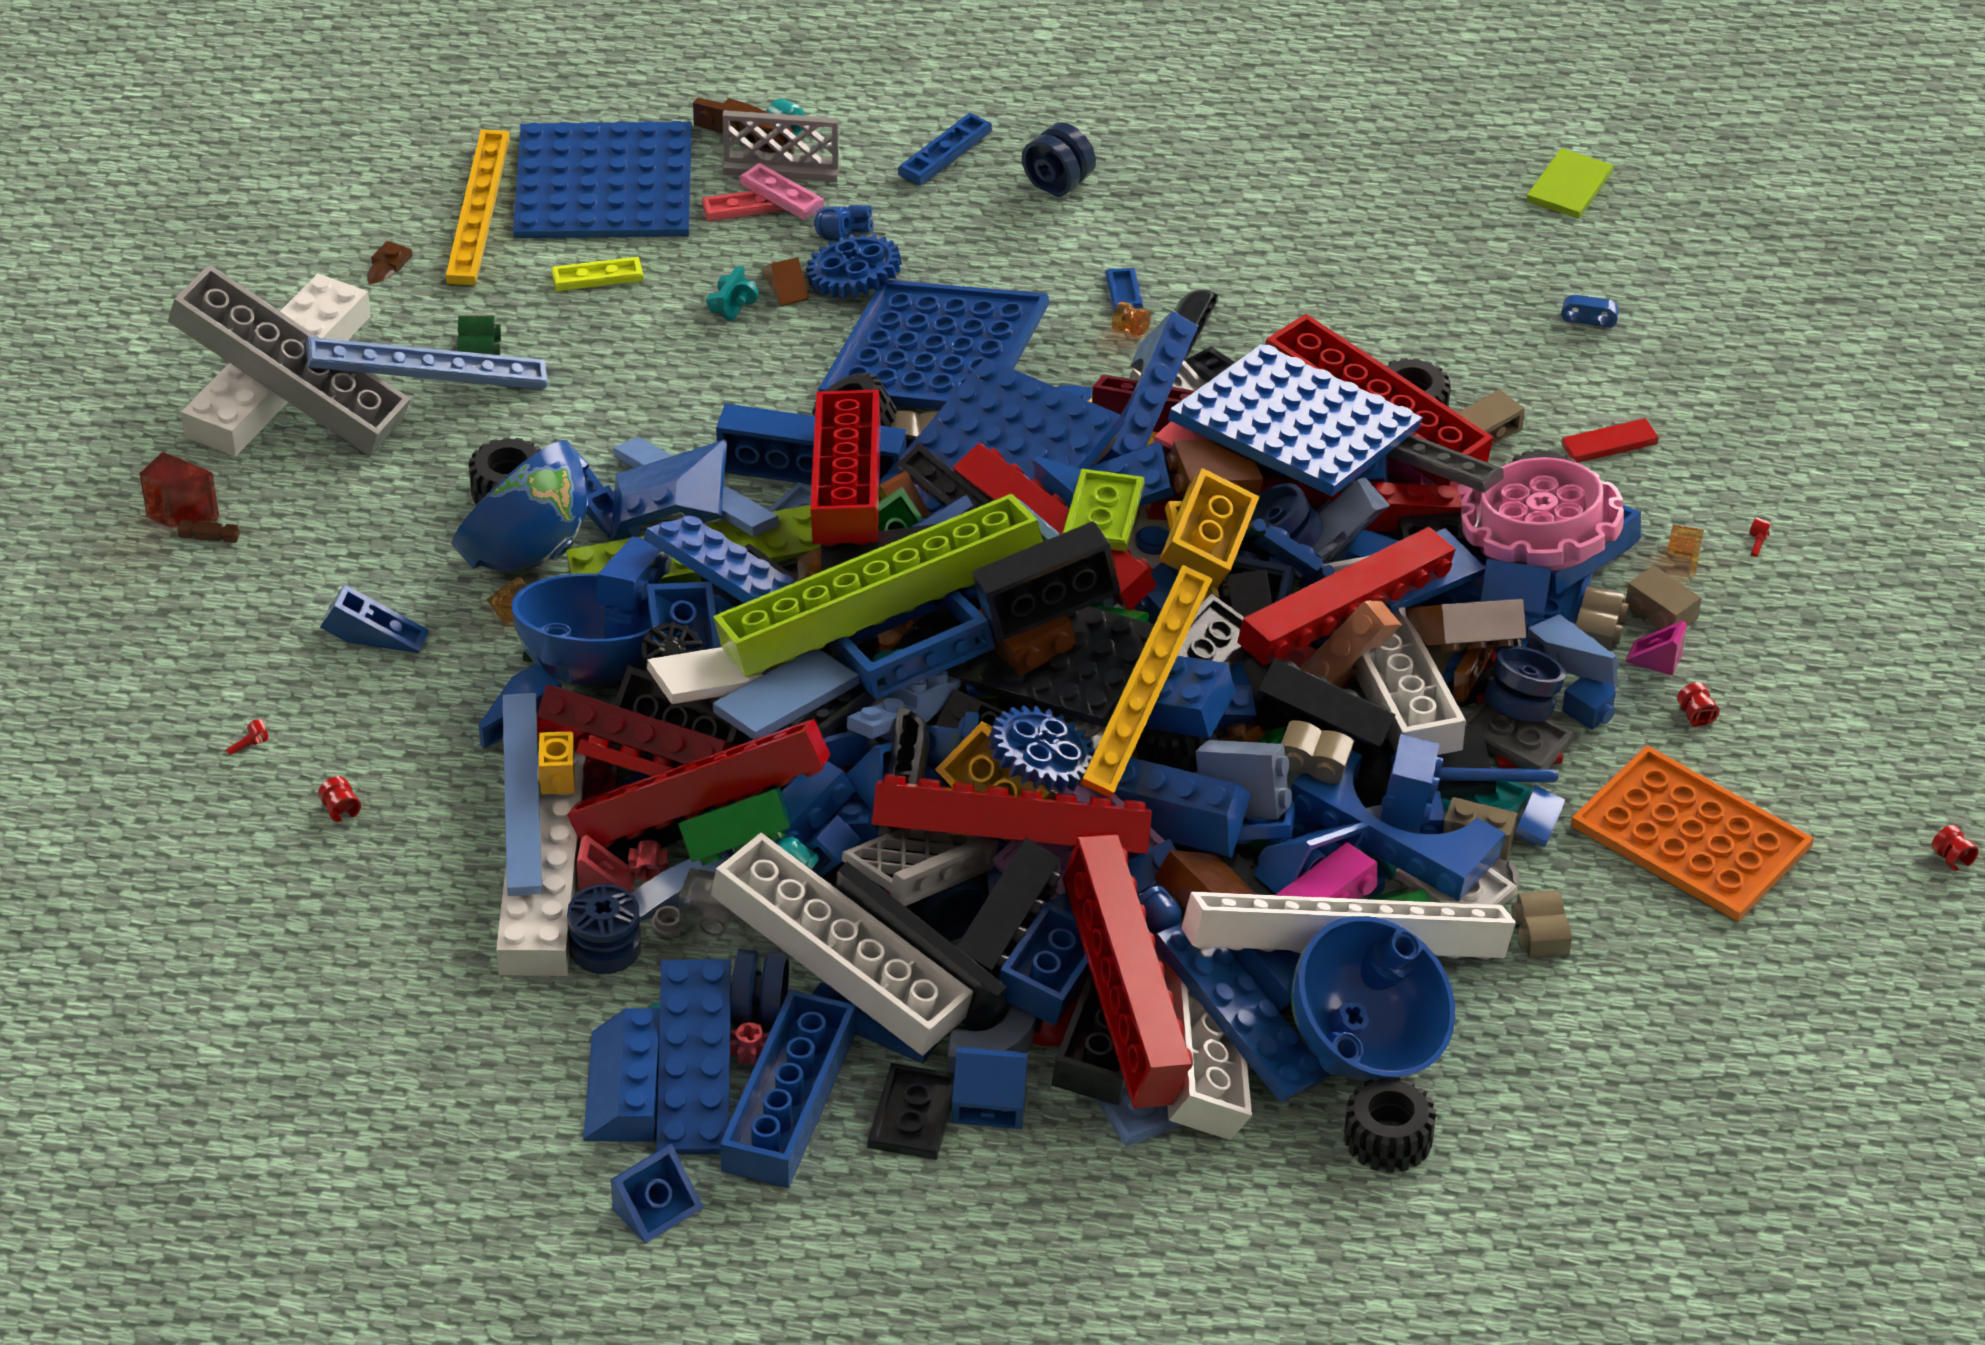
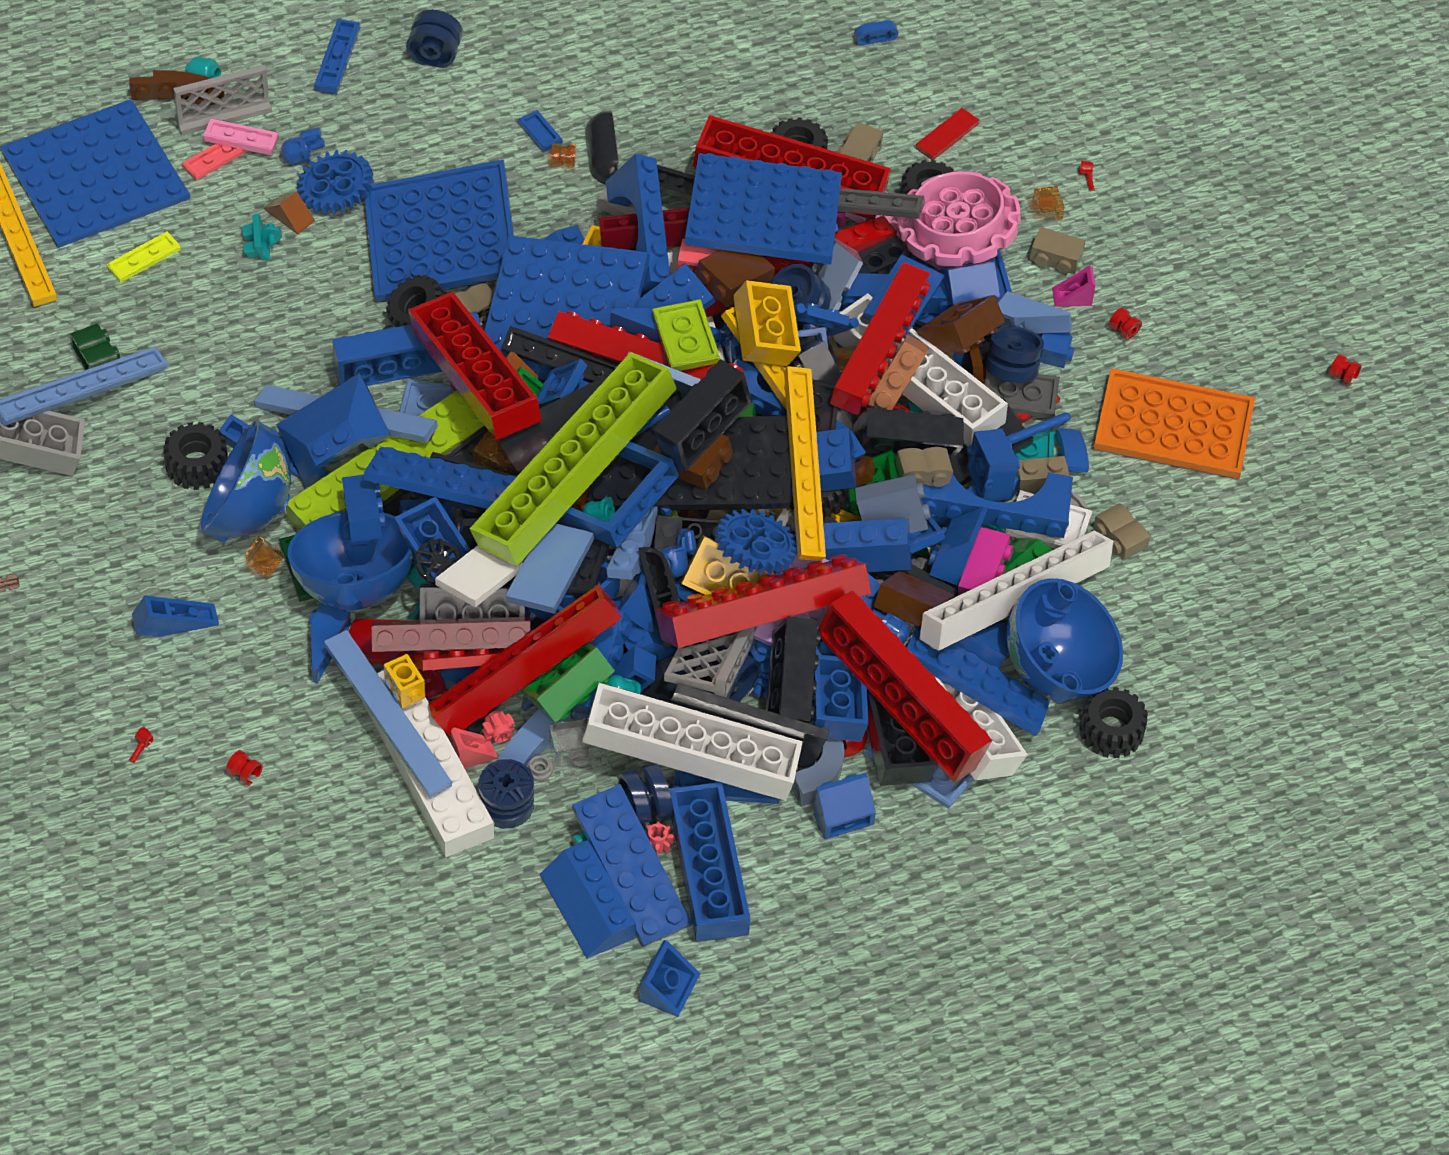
camera: 30 degrees left, 10 degrees up
black tile [867,1063,954,1160] -> none
dark tan brick [1576,586,1629,651] -> none

